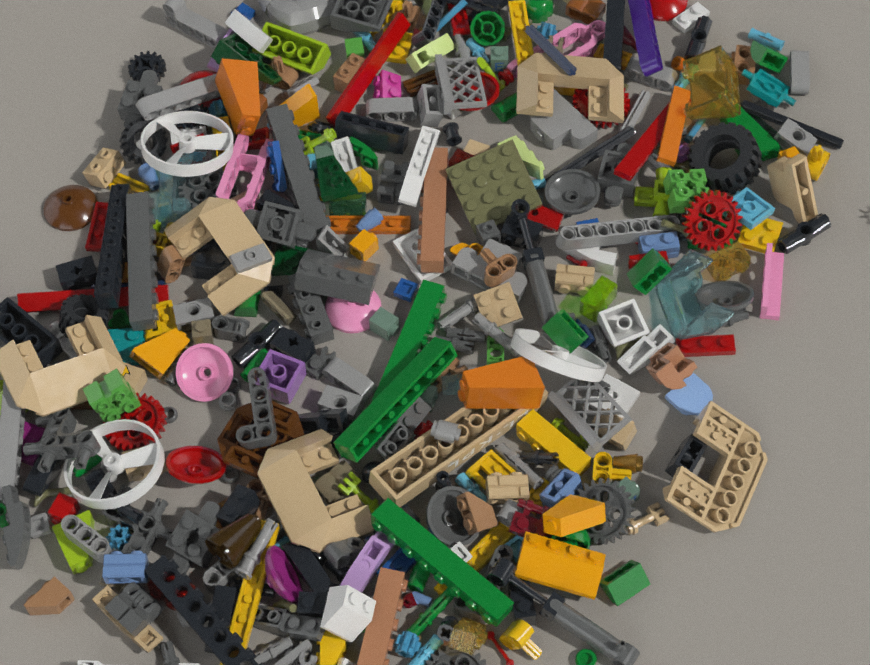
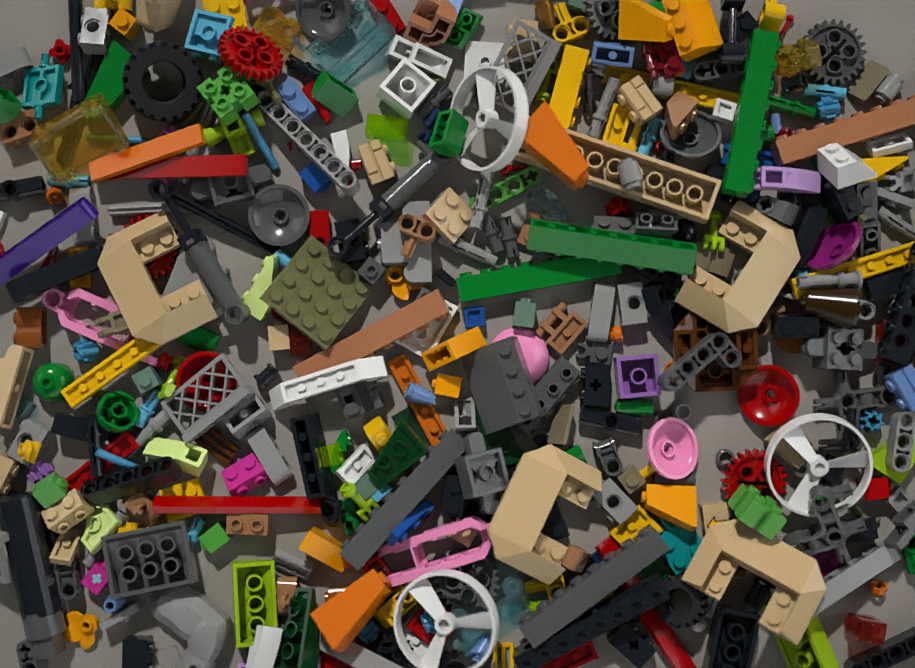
camera: 120 degrees left, 30 degrees up
light grey plate [229,243,272,274] -> none
dark blue axle [525,25,577,76] -> none
none -> red plate [49,39,70,63]
none -> dark grey piece [148,178,251,325]
none -> dark azure bar [242,112,279,170]
none -> clear neon green tile [319,442,345,468]
none -> light orange slope [421,326,487,372]
none -> black tile [436,267,456,287]
none -> green slope [444,7,484,50]
none -> medium nougat plate [535,301,588,355]
none -> orange hinge [608,326,623,342]

